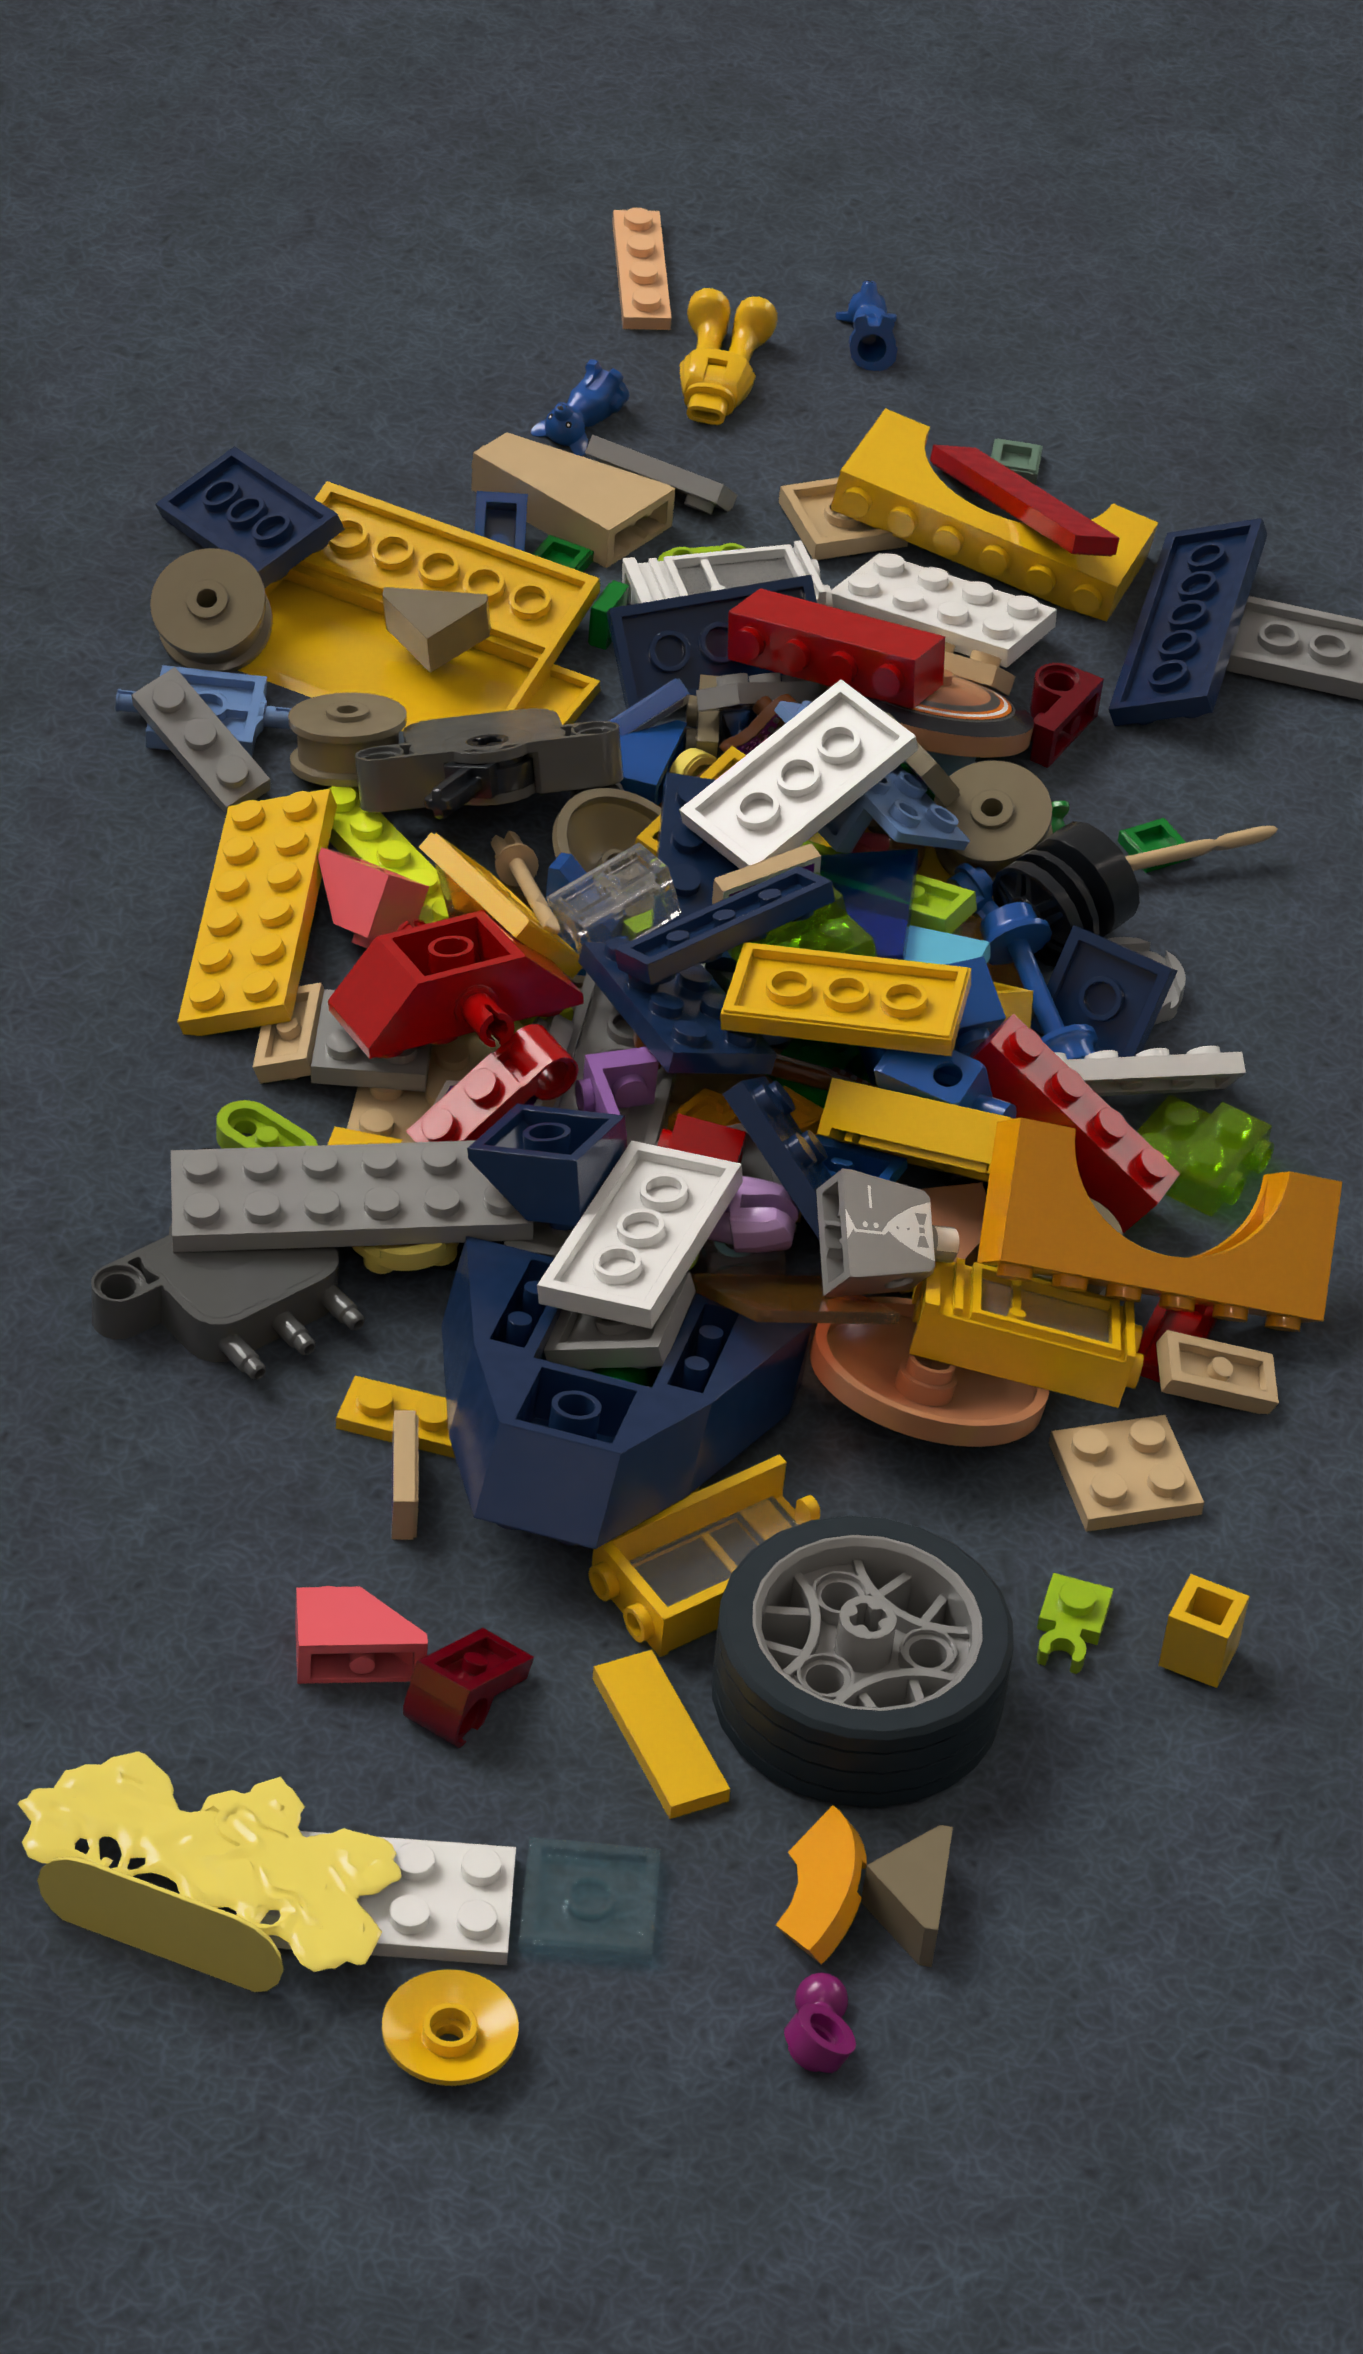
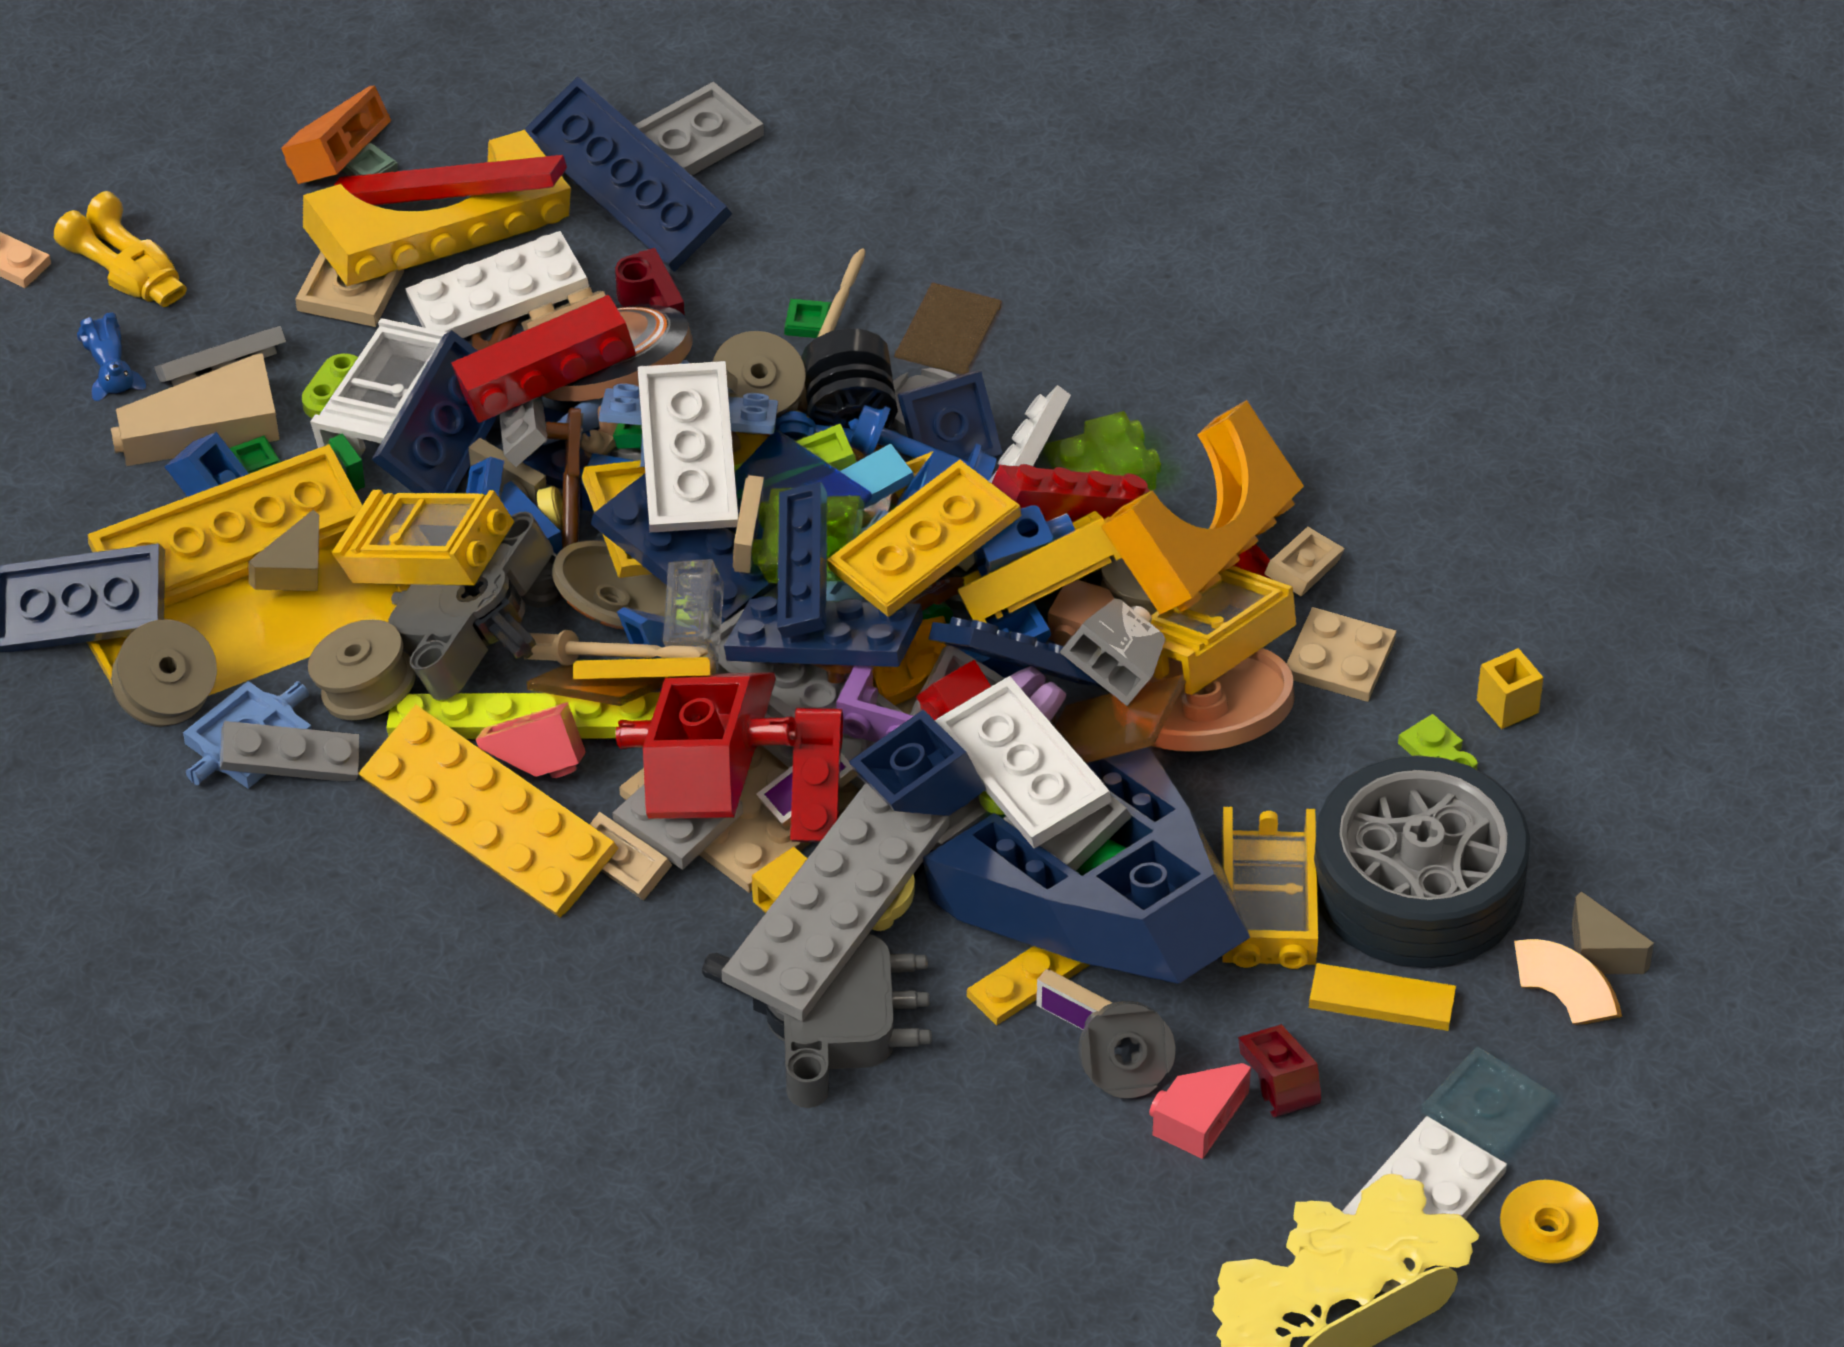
camera: 50 degrees left, 5 degrees up
lime plate [216,1100,318,1149] -> none
magenta plate [784,1973,856,2073] -> none
blue animal [835,280,898,371] -> none
none -> orange slope [281,85,391,184]
none -> yellow door [332,490,514,585]
none -> clear orange piece [894,282,1002,375]
none -> dark grey plate [1078,1001,1176,1098]

